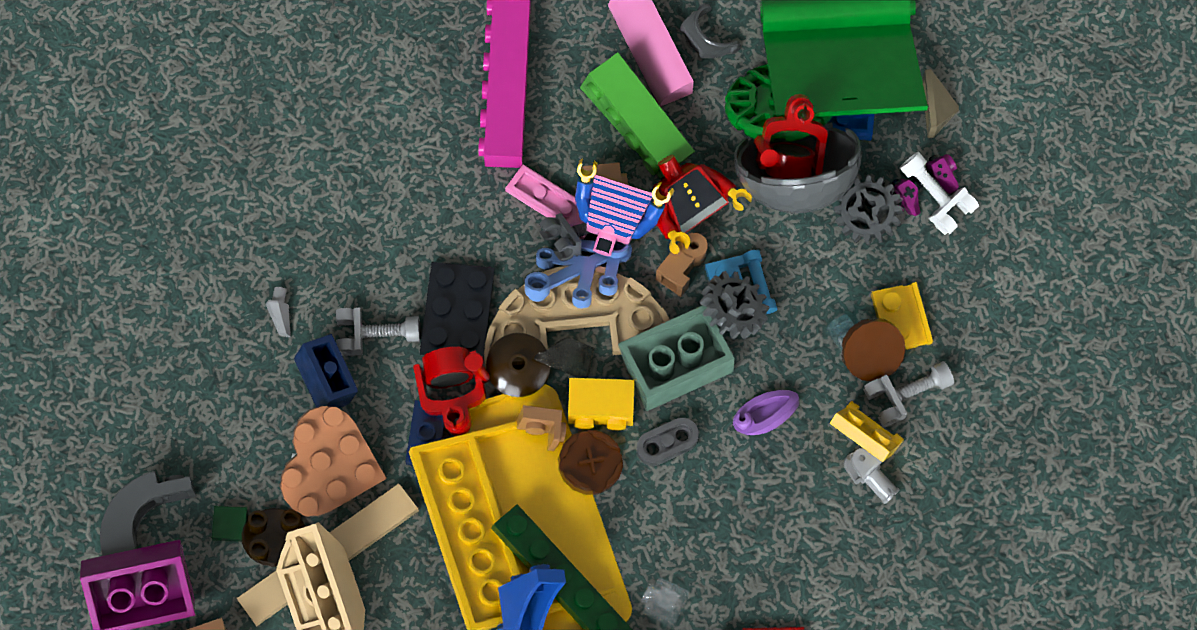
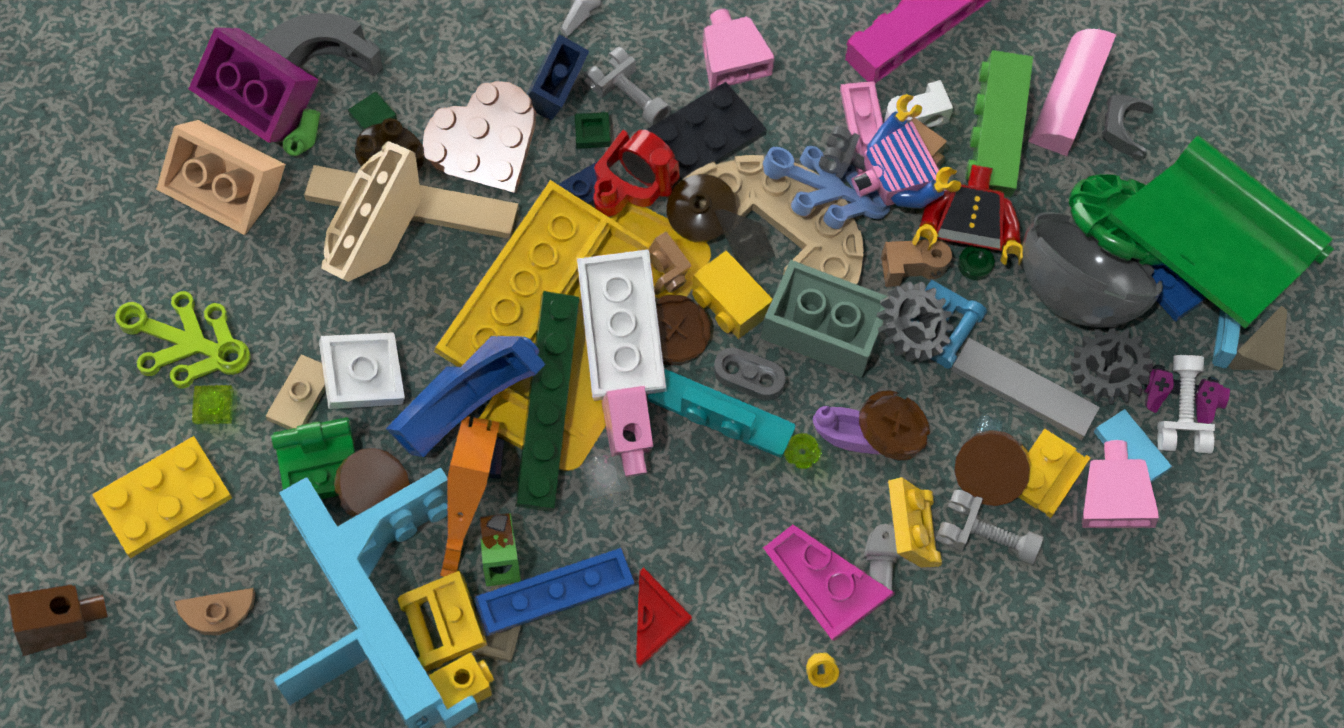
camera: 45 degrees right, 5 degrees down
red piece [754,94,828,179] -> none
none -> bright green arm [283,109,321,156]
none -> dark green tile [574,112,611,149]
none -> white tile [577,249,667,401]
none -> bright pink torso [602,386,653,477]
none -> teal bracket [648,369,796,457]
none -> bright pink torso [703,9,774,90]
none -> dark pink wing [763,525,895,641]
none -> clear neon green plate [784,433,821,469]
none -> yellow hinge [806,653,839,688]
none -> reddish brown tile [859,390,930,461]
none -> white leg [884,80,953,128]
none -> light grey tile [951,338,1100,441]
none -> dark green tile [958,245,995,280]
none -> bright pink torso [1082,440,1158,528]
none -> medium azure tile [1094,409,1172,482]
none -> medium azure tile [1212,309,1240,368]

